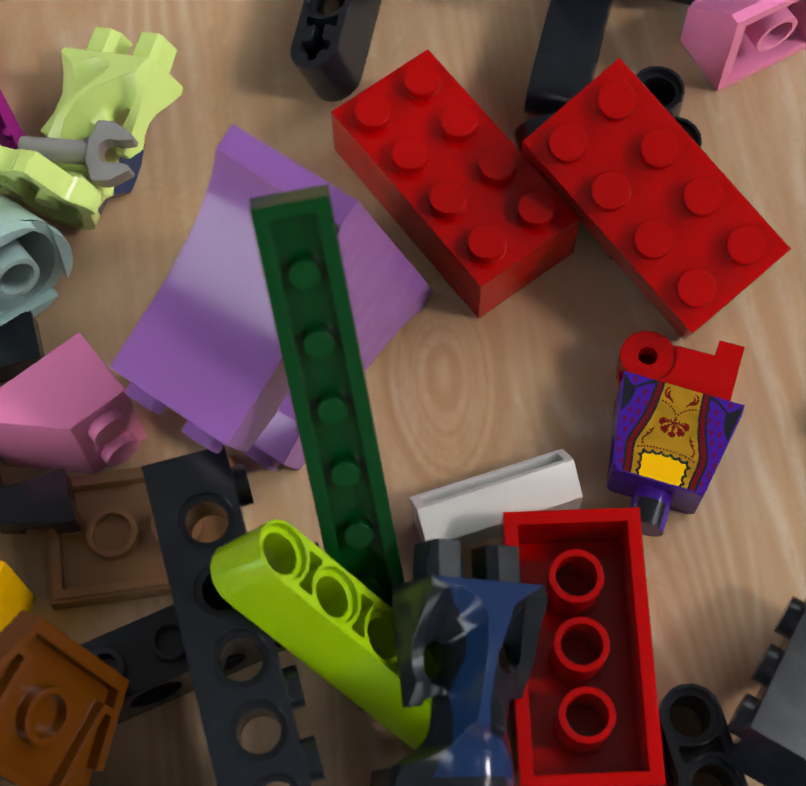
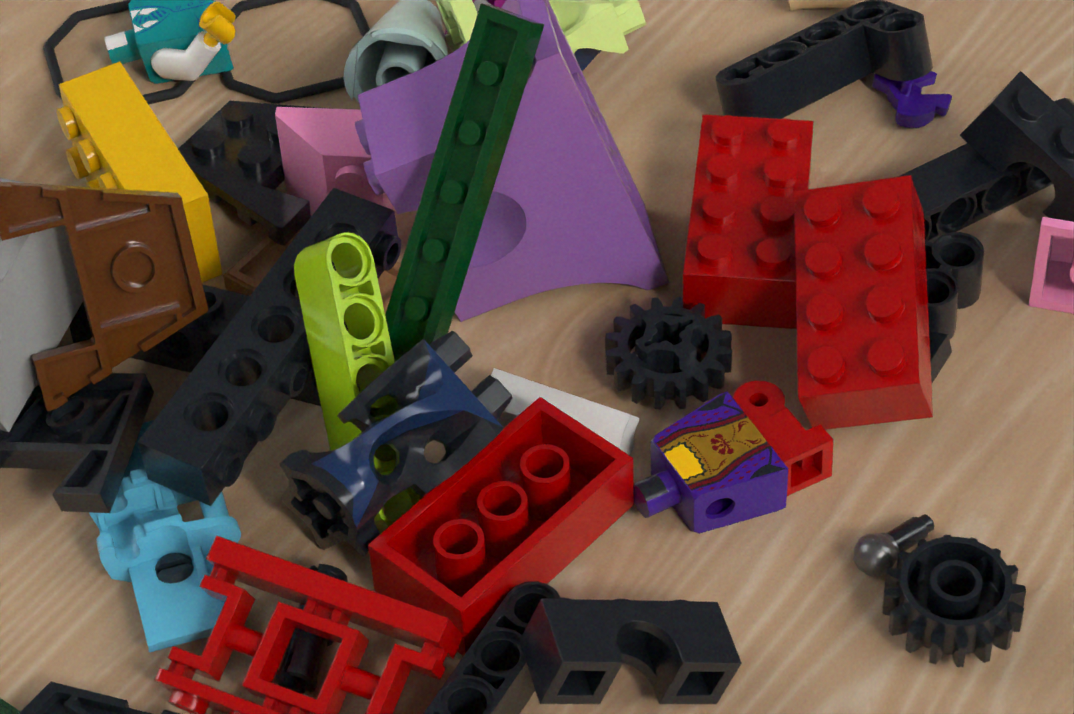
camera: 45 degrees right, 20 degrees down
none -> black gear [605,297,732,410]

